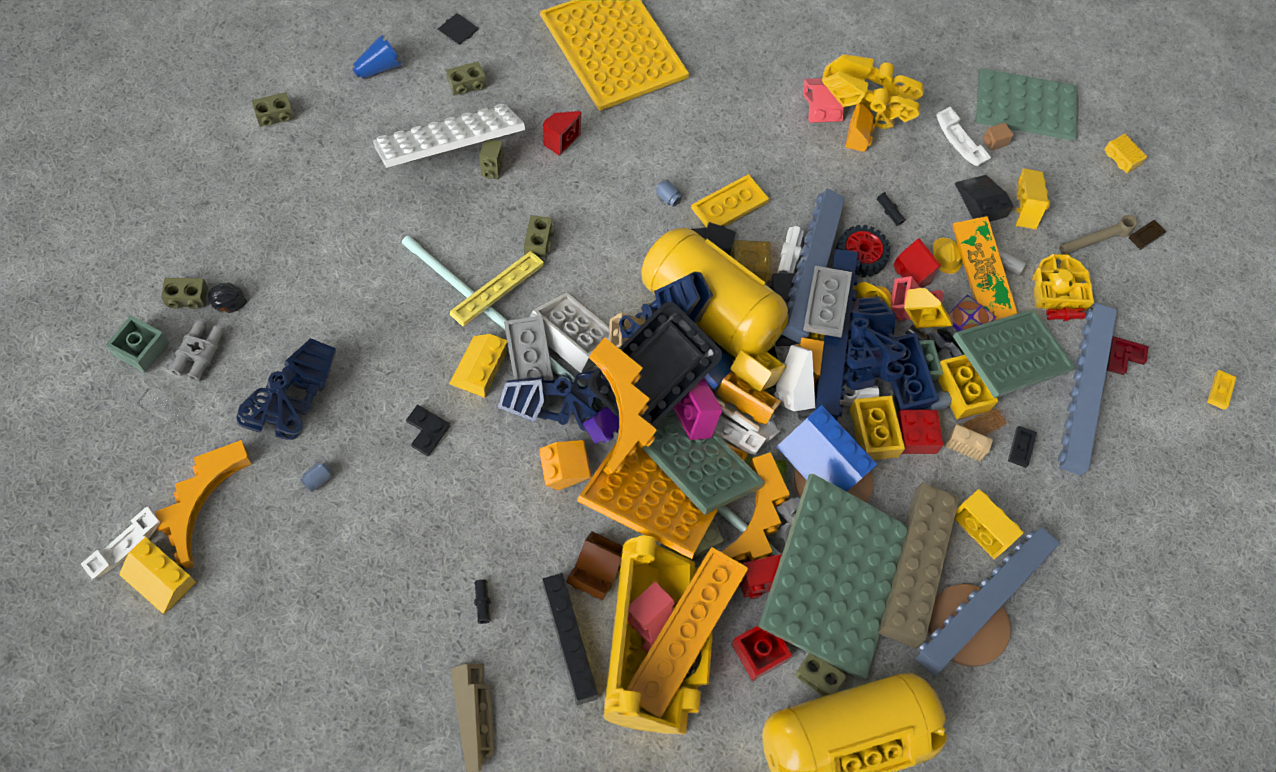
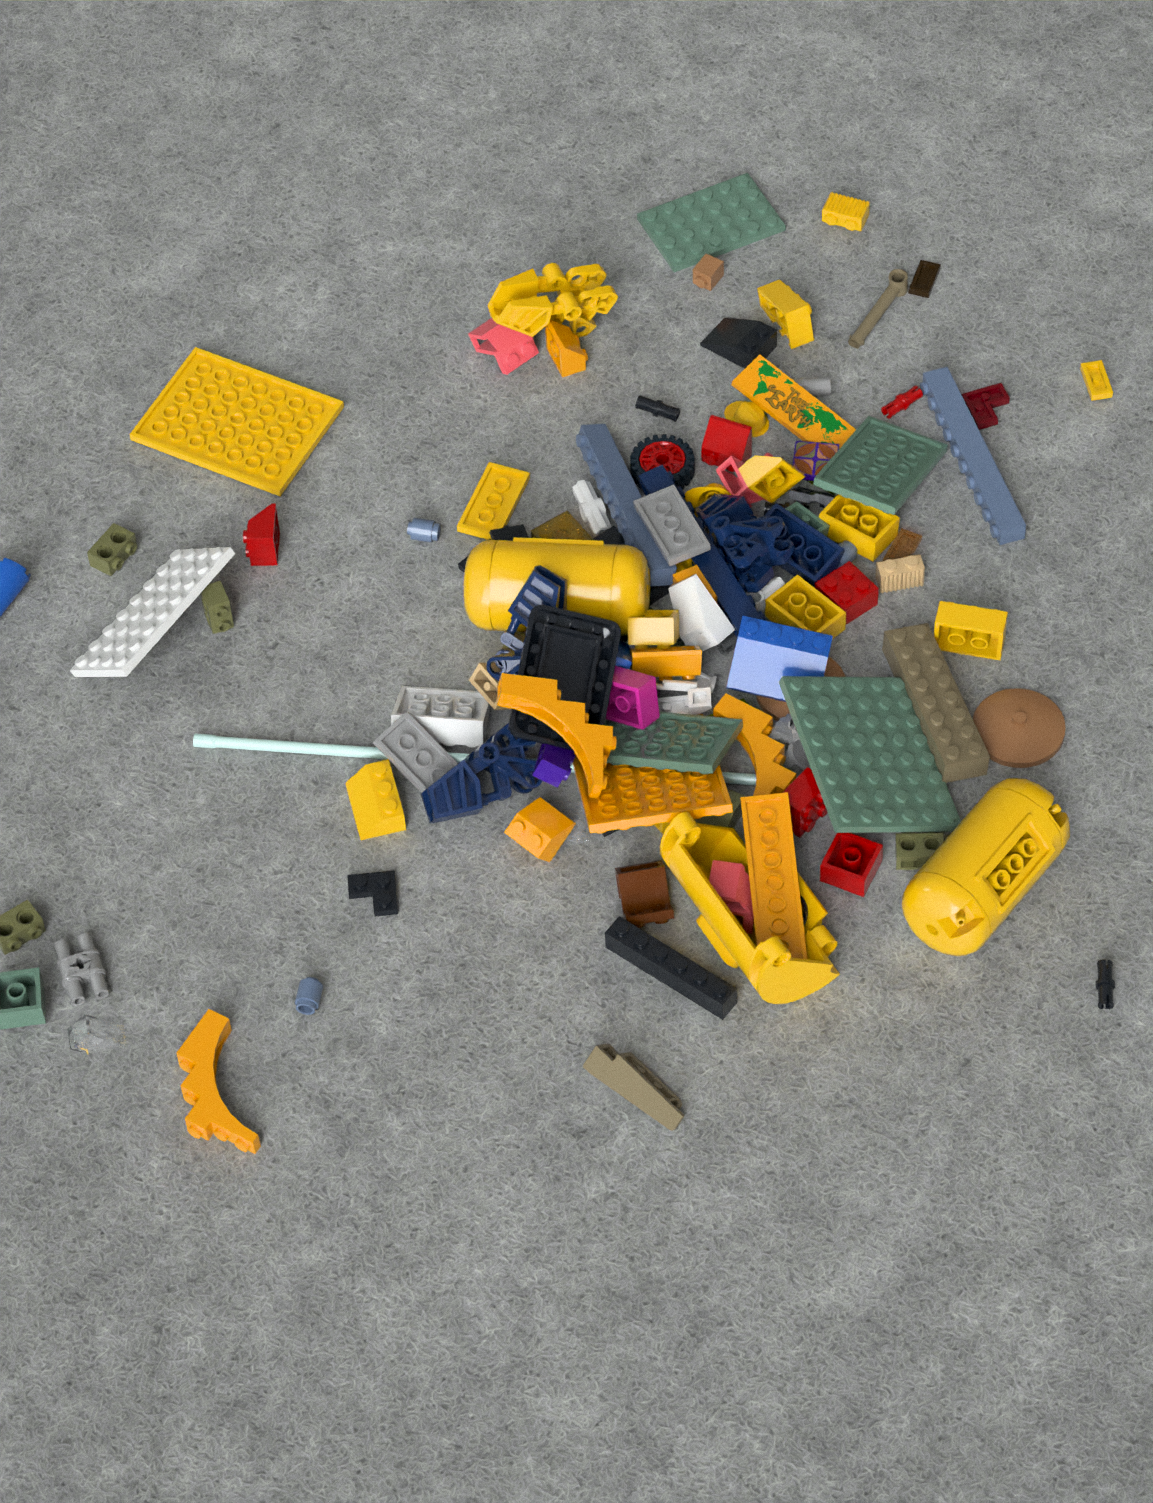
camera: 25 degrees left, 10 degrees down
white slope [81,507,160,580] -> none
yellow slope [119,537,196,614] -> none
black hair [208,282,247,313] -> none
dark blue piece [236,338,336,440] -> none
black piece [438,13,478,45] -> none
light yellow plate [450,251,544,327] -> none
black pin [474,579,491,624] -> none
olive brick [524,215,555,258] -> none
sand blue brick [916,527,1060,677] -> none
white slope [936,107,991,166] -> none
black plate [1008,426,1037,468] -> none
yellow connector [1032,254,1094,311] -> none

